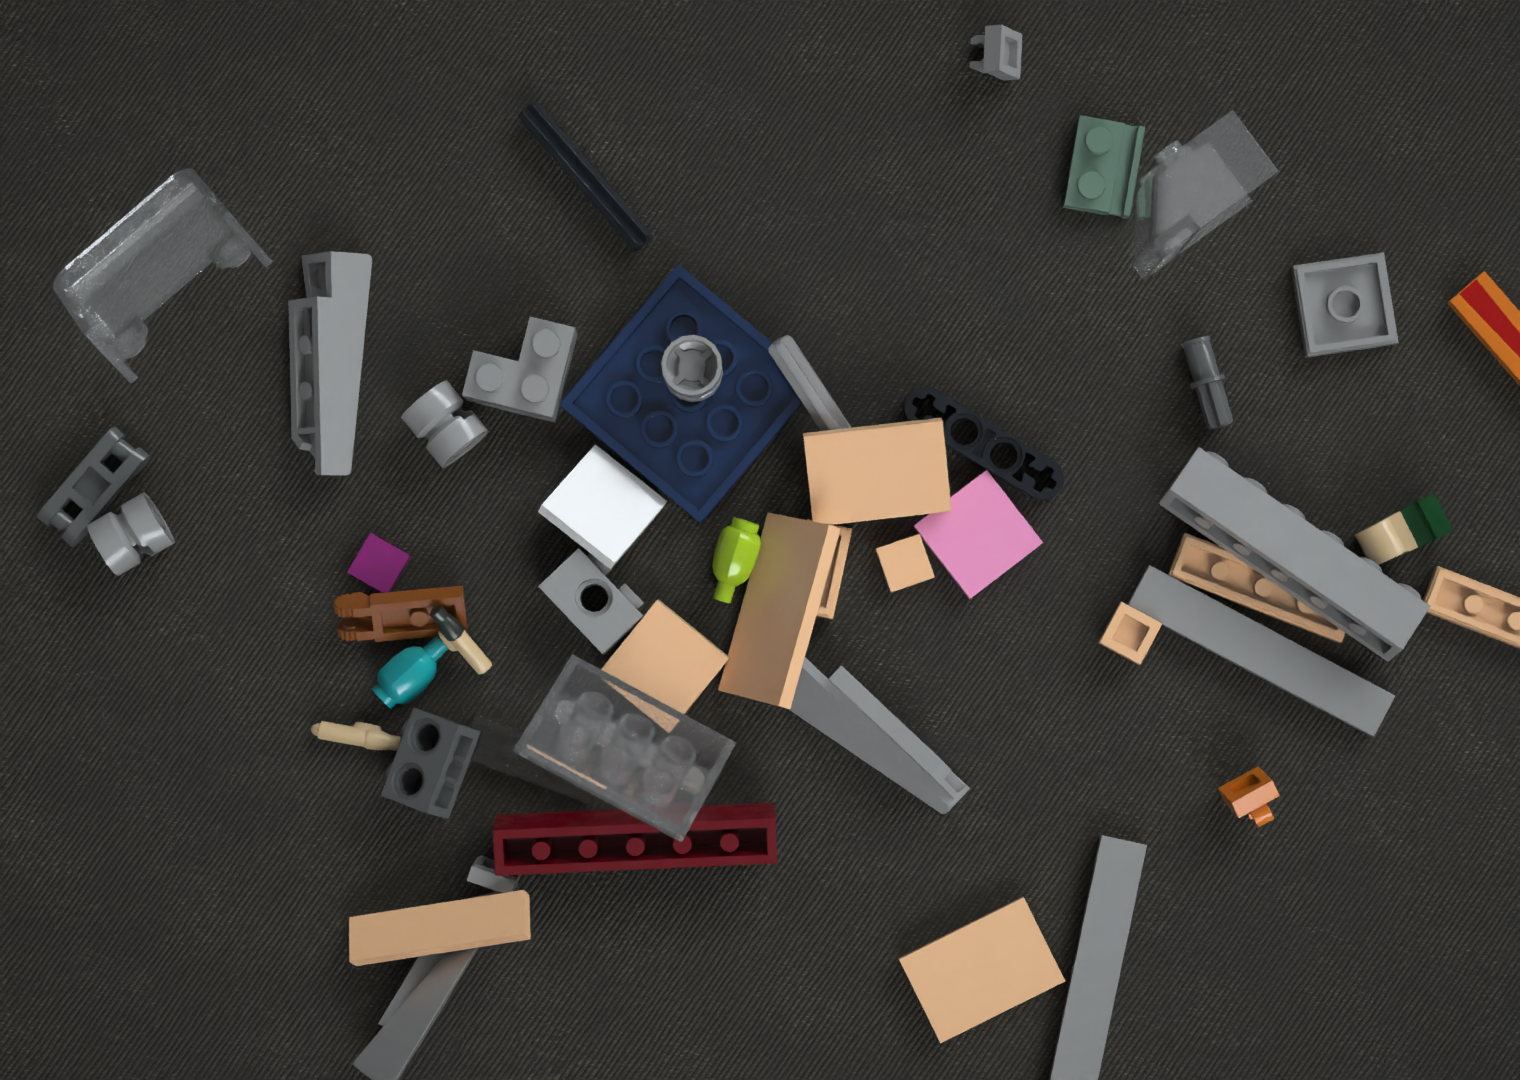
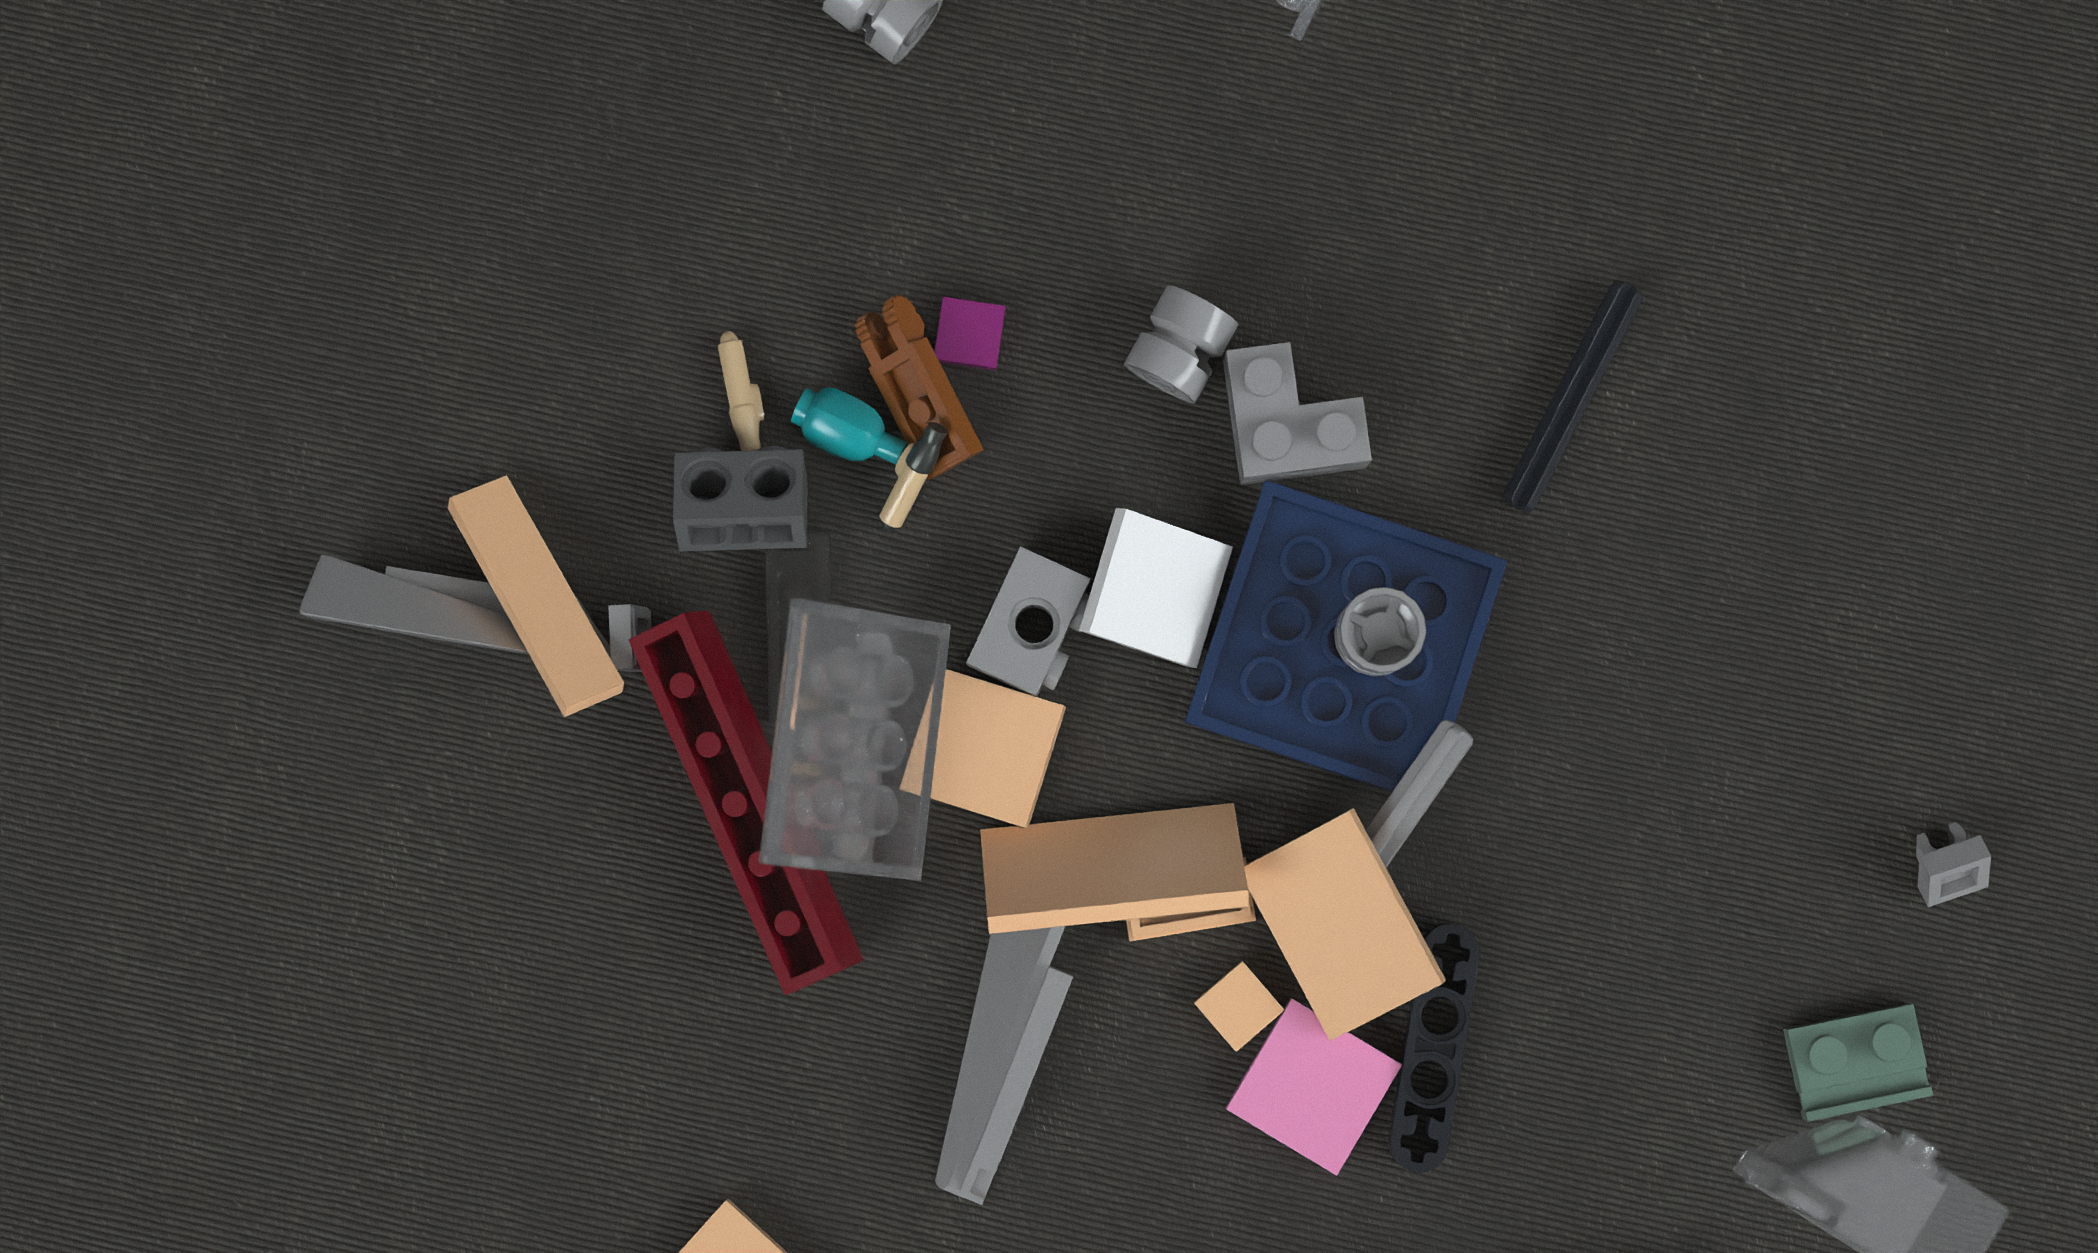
camera: 70 degrees right, 0 degrees up
light grey wedge [288,251,372,476] -> none
lime plant [712,517,761,603] -> none

